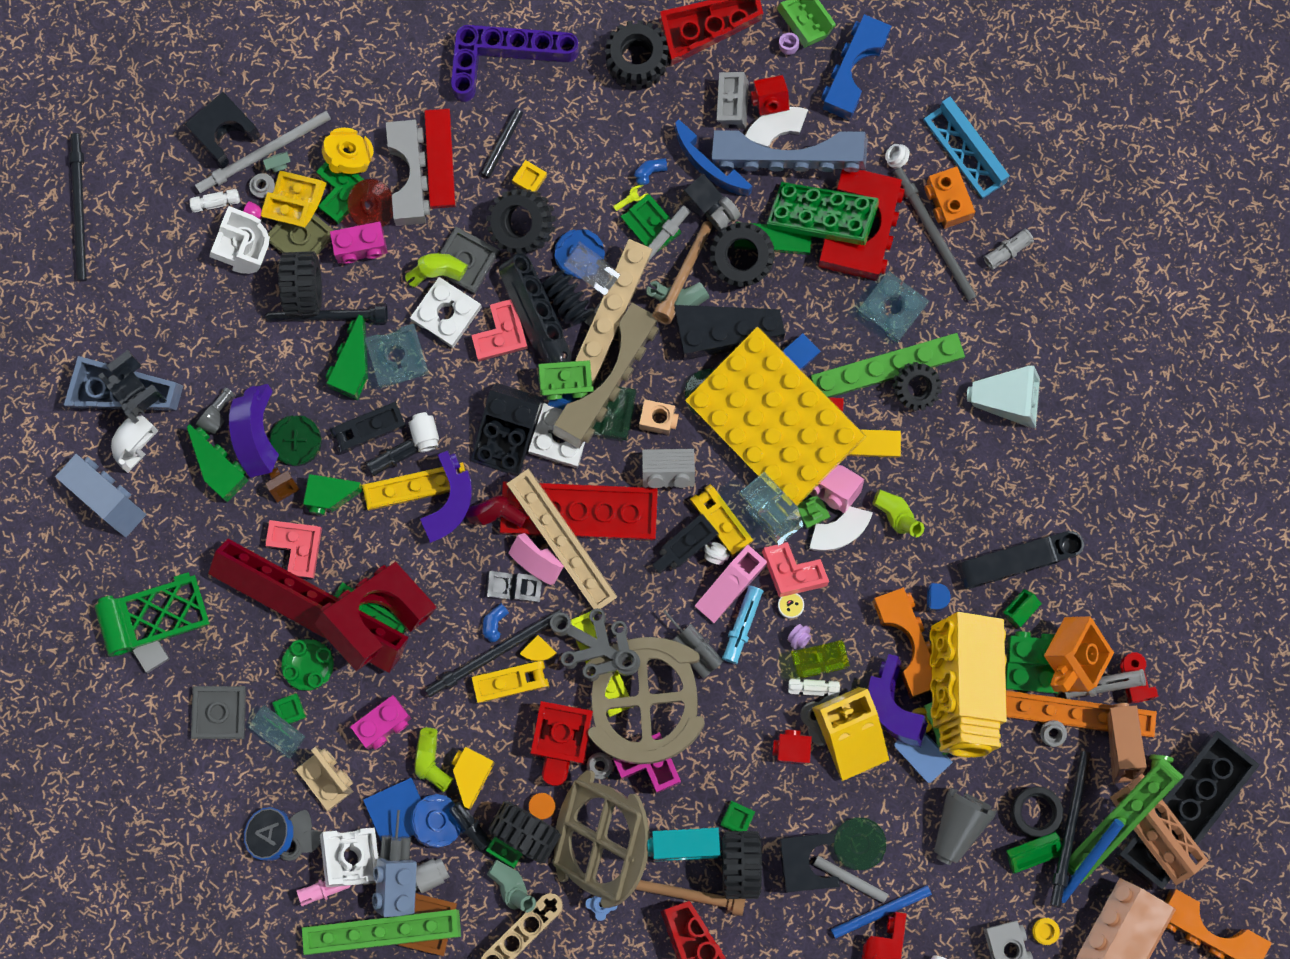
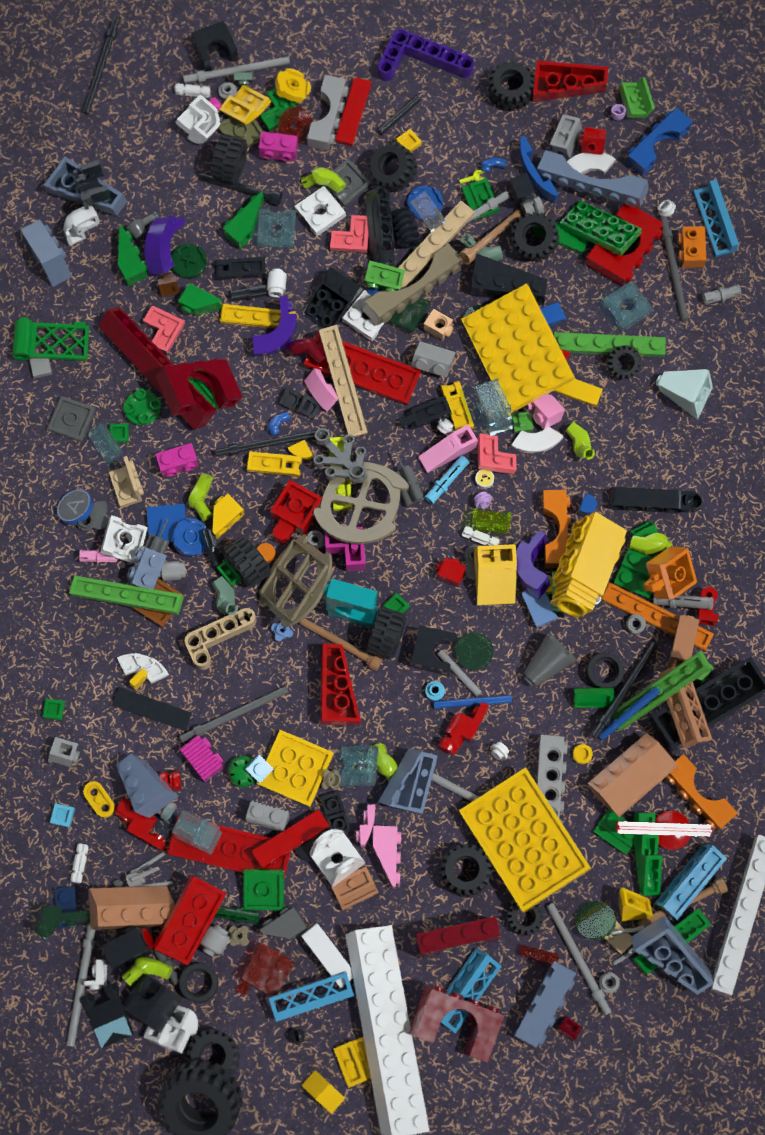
camera: 20 degrees right, 5 degrees down
none -> medium azure plate [425,681,445,701]
none -> lime arm [629,533,673,554]

